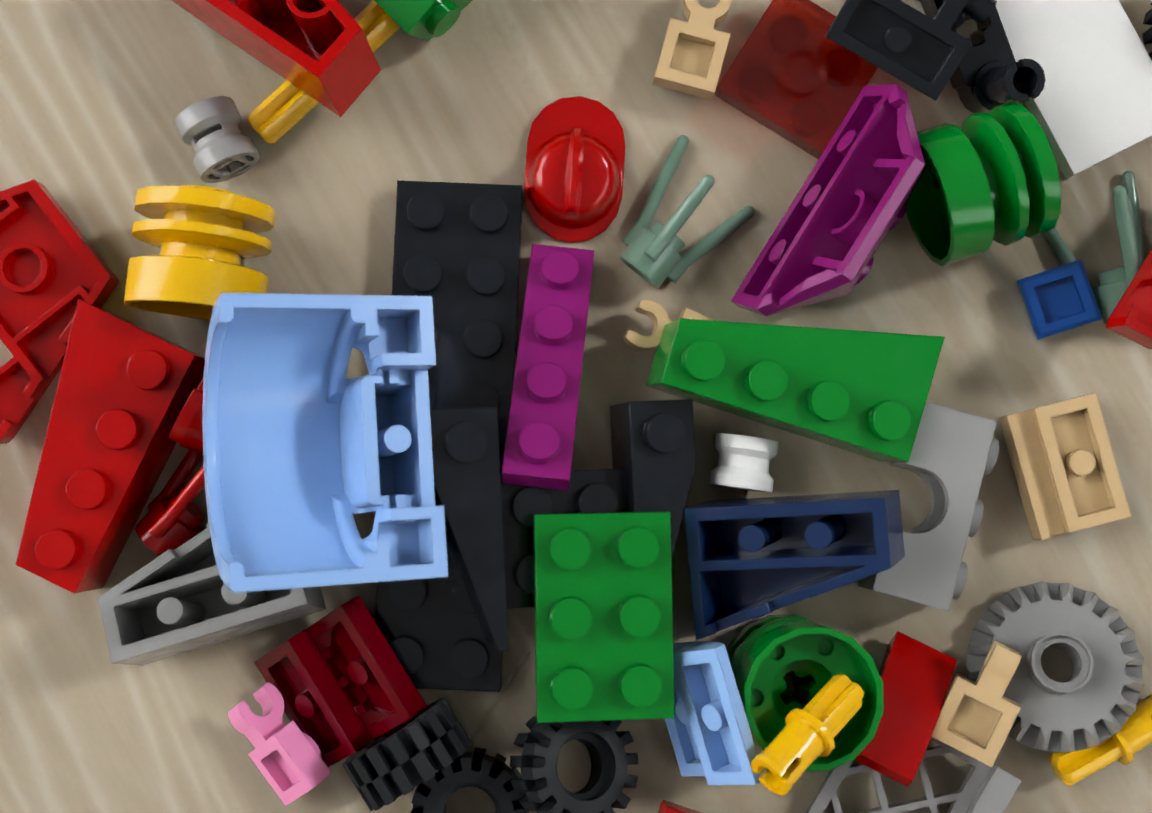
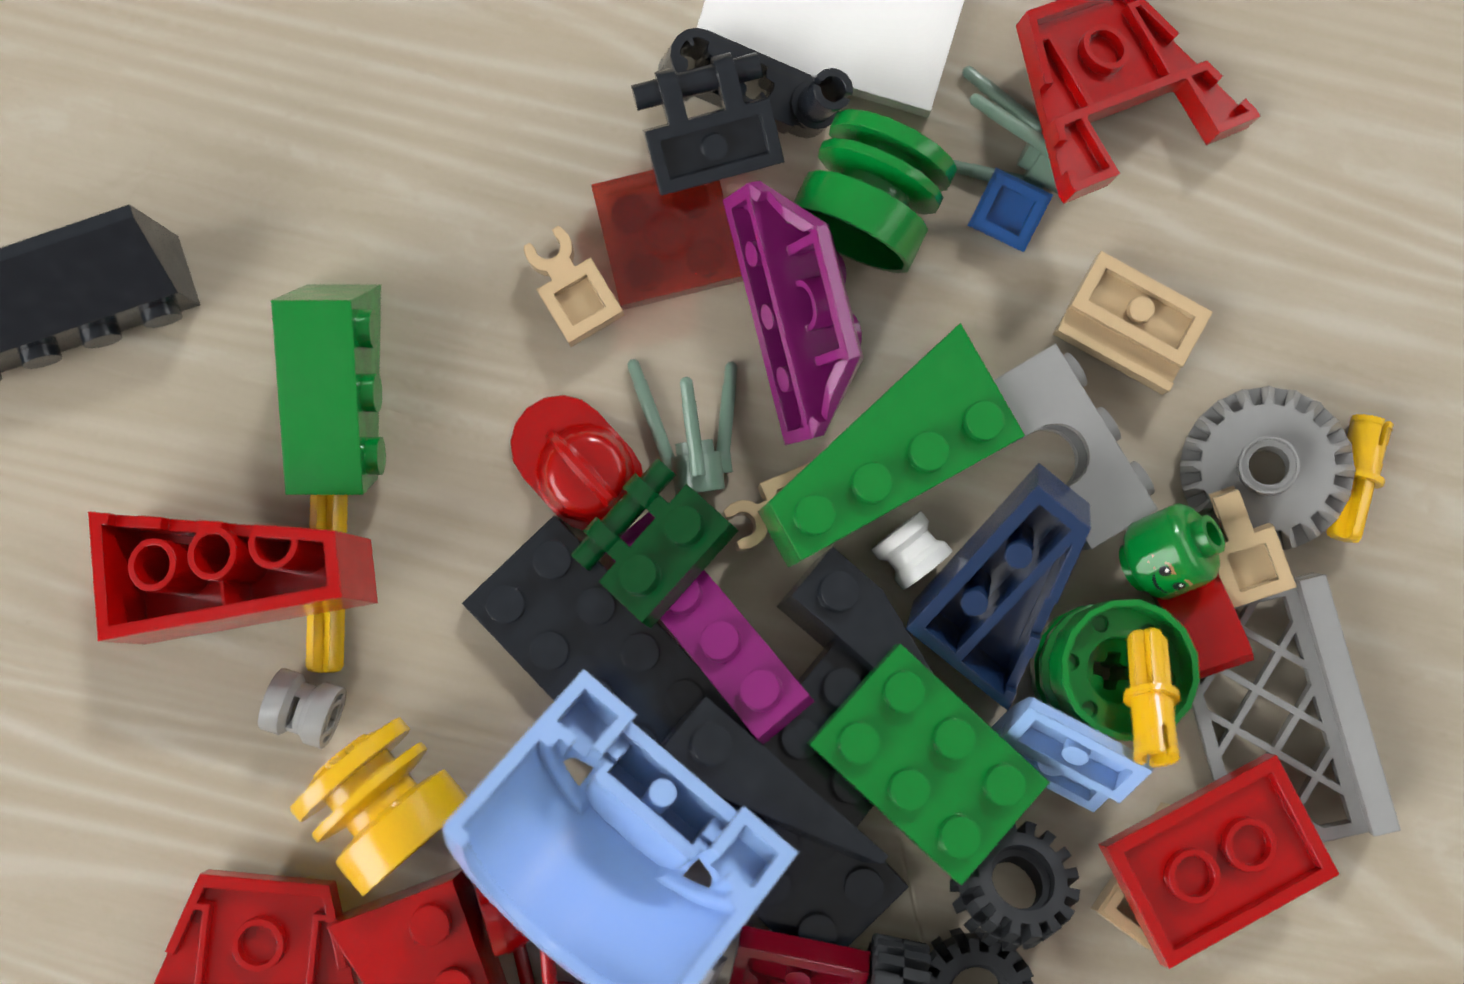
camera: 45 degrees left, 0 degrees up
none -> dark green plate [571,458,739,628]
none -> green head [1119,503,1225,600]

